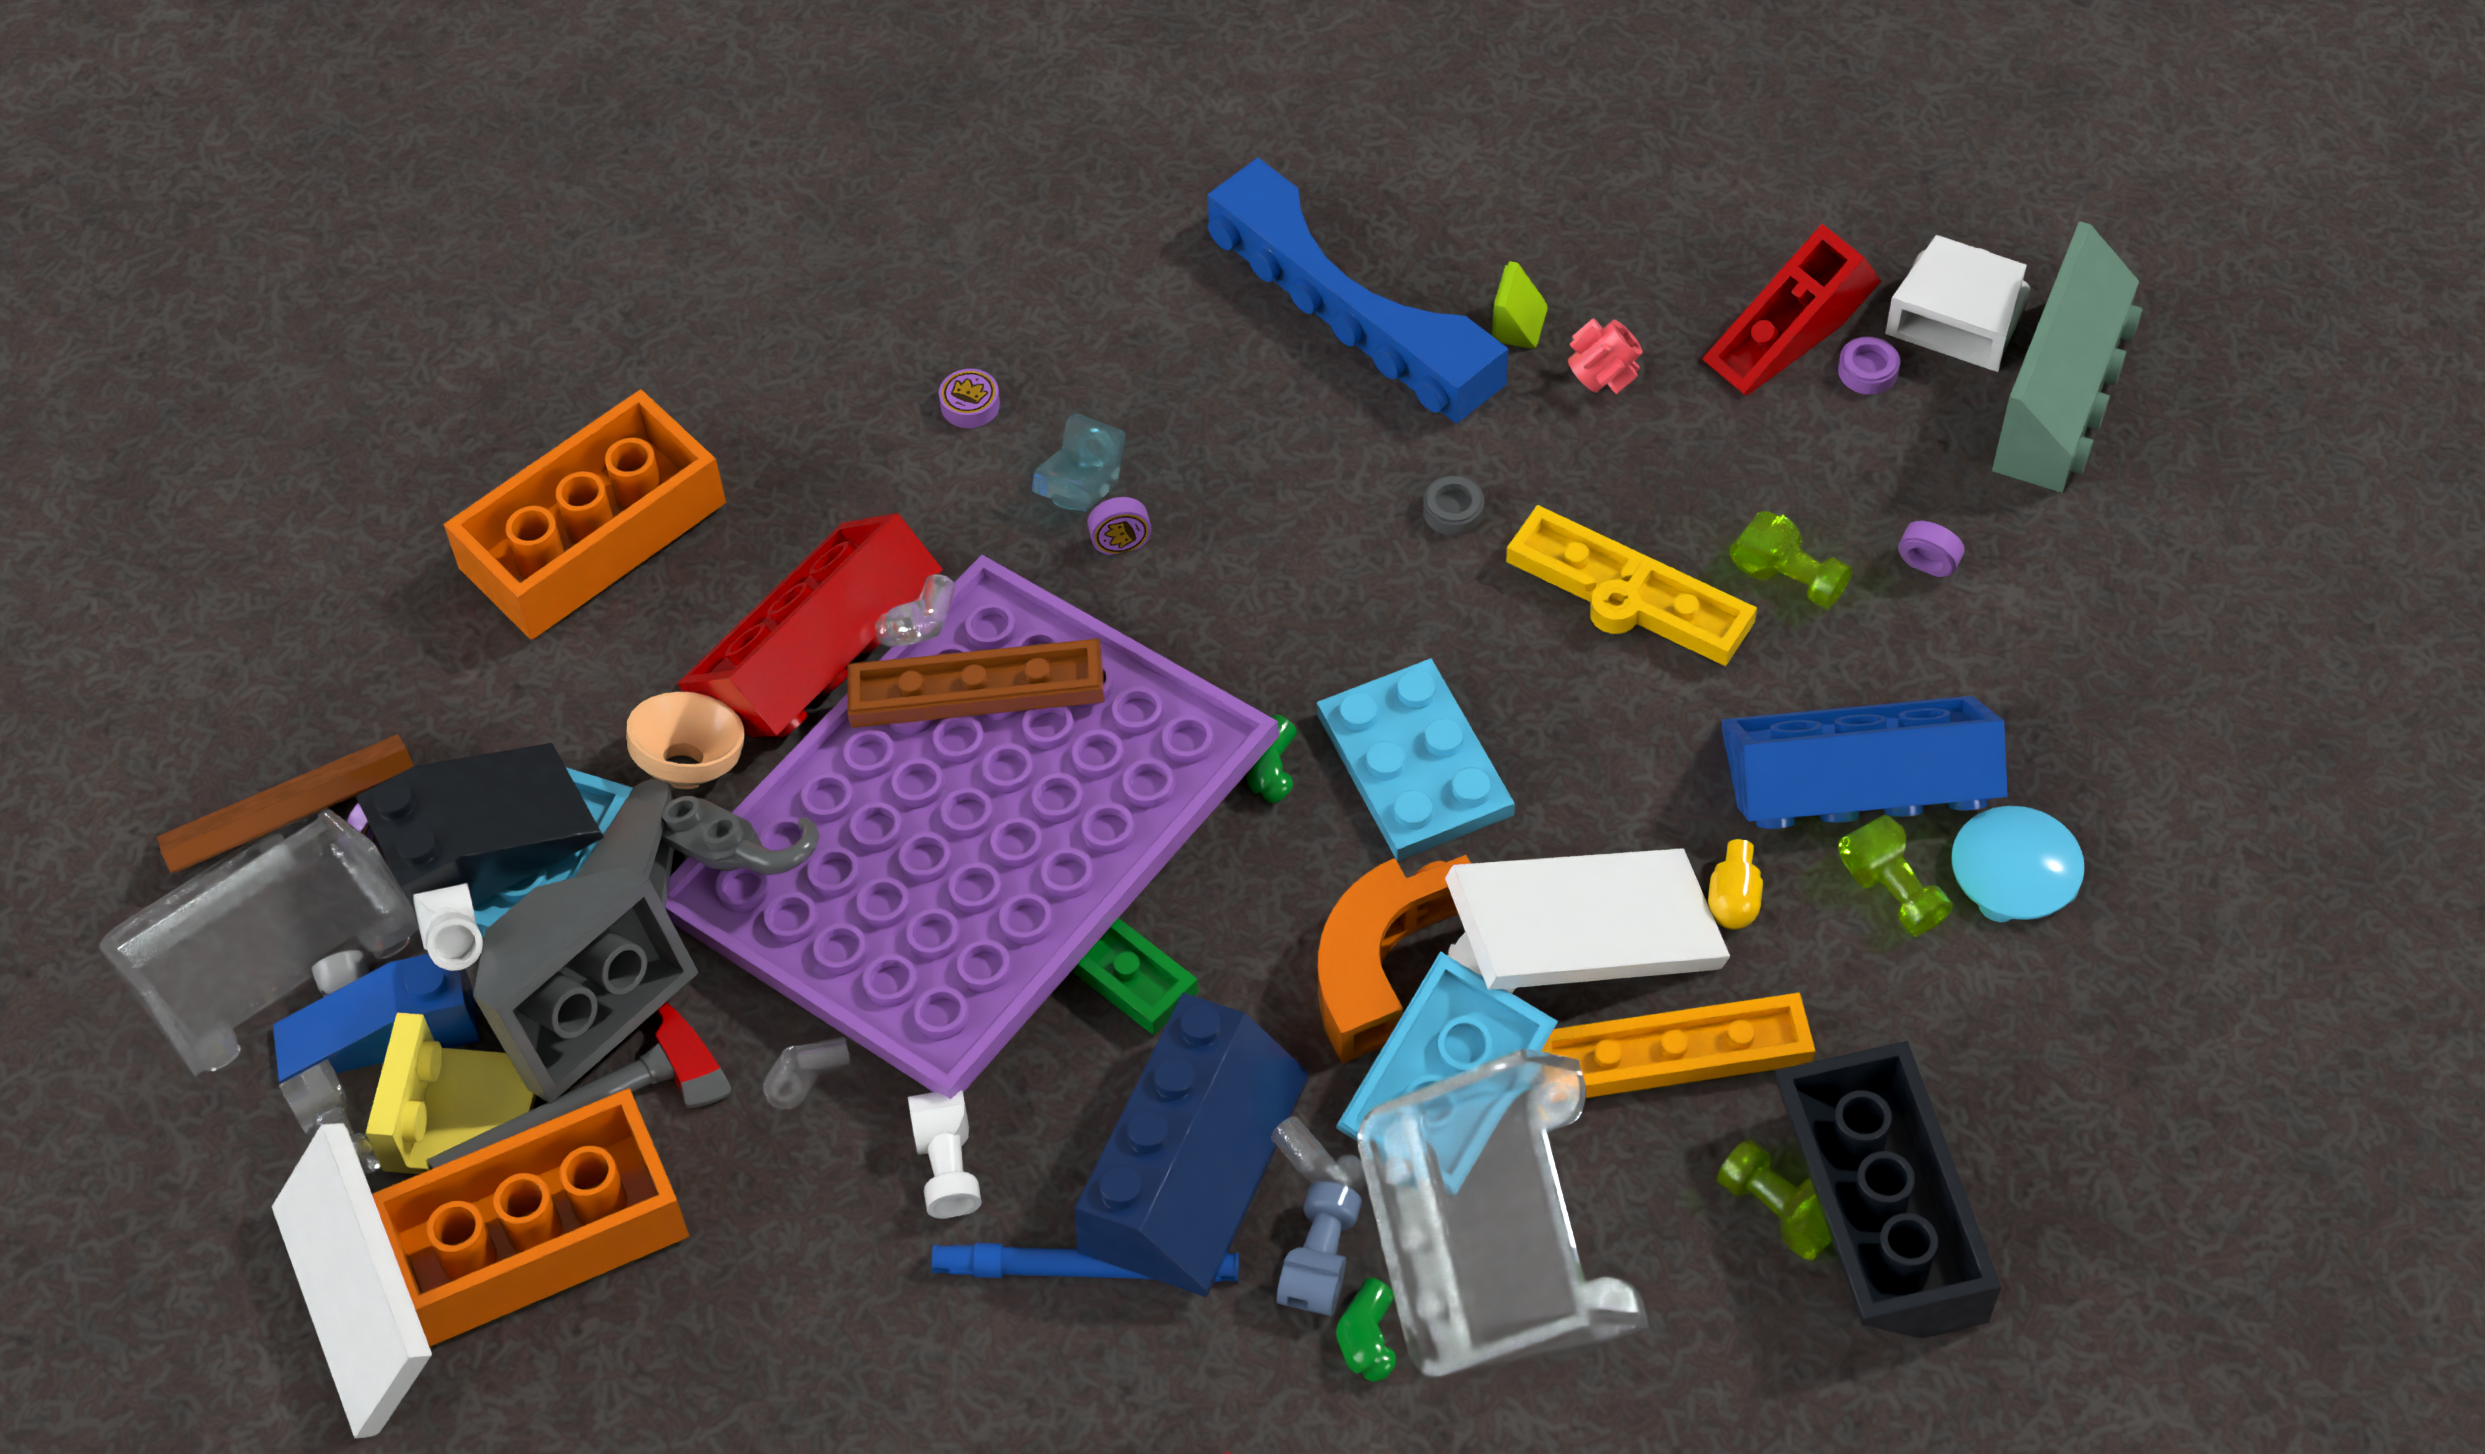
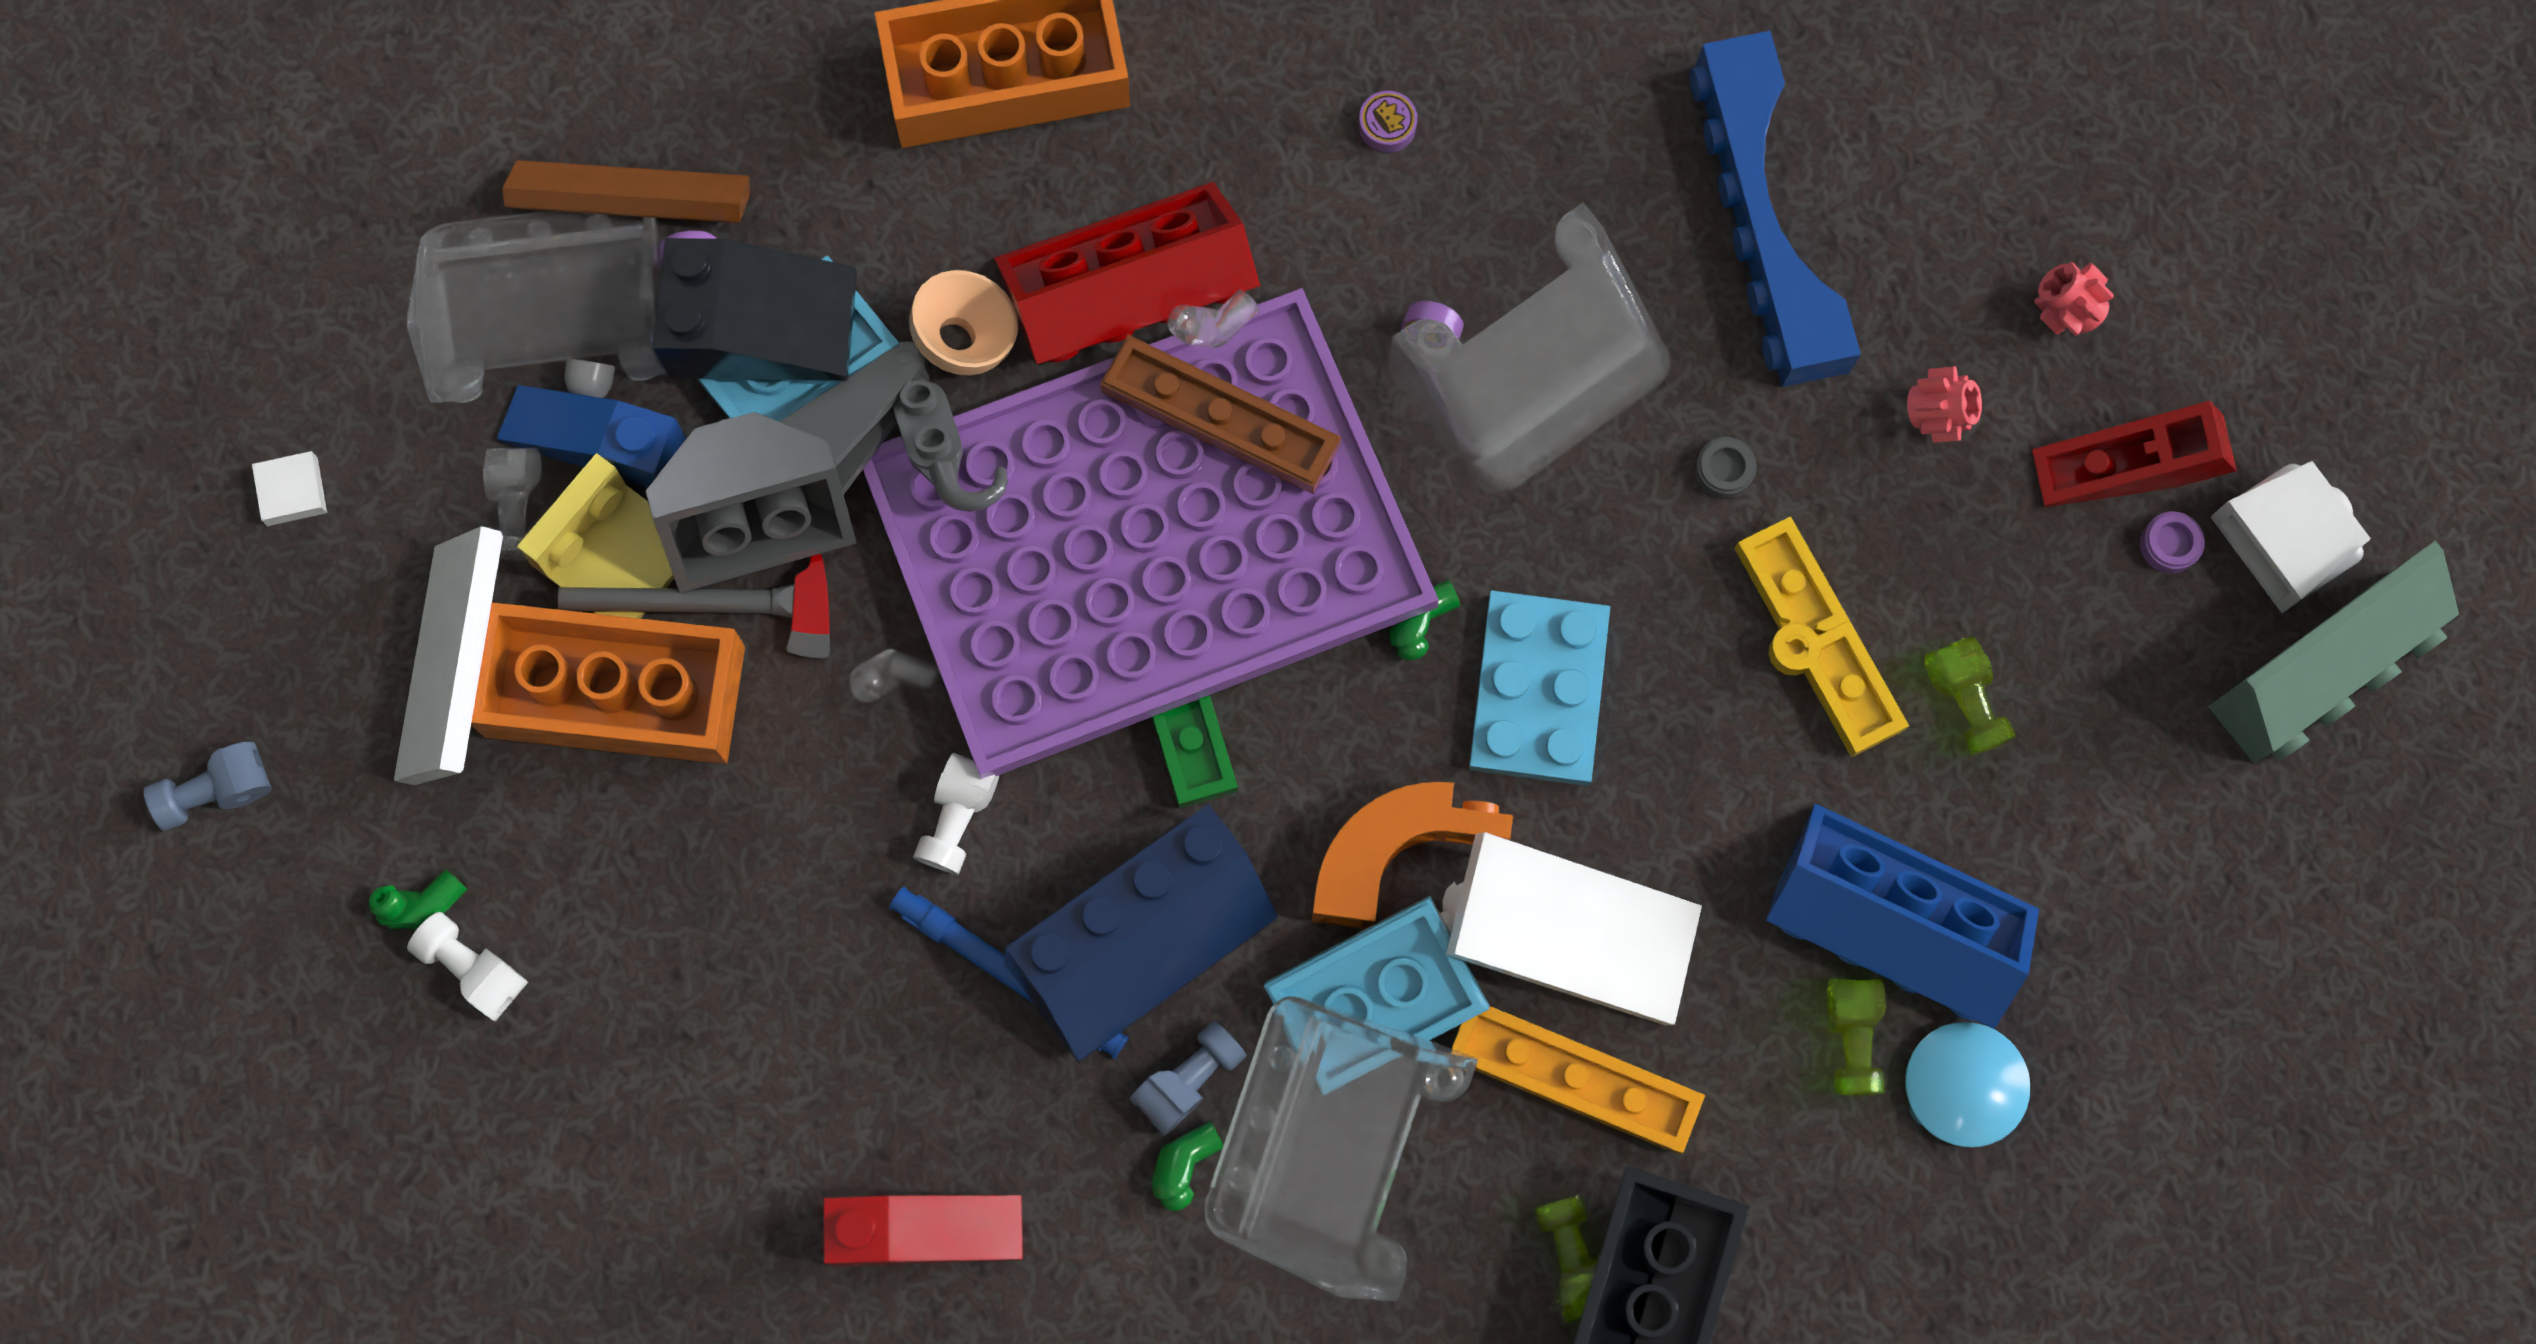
camera: 25 degrees right, 20 degrees up
white leg [413,883,483,971] -> none
clear light blue bracket [1031,413,1126,512] -> none
clear arm [1271,1116,1368,1191] -> none
lime slope [1492,261,1548,349] -> none
yellow cylinder [1708,839,1763,930] -> none
medium lavender tile [1898,521,1965,577] -> none
none -> white tile [252,451,327,526]
none -> clear windscreen [1388,203,1670,492]
none -> coral gear [2034,262,2114,336]

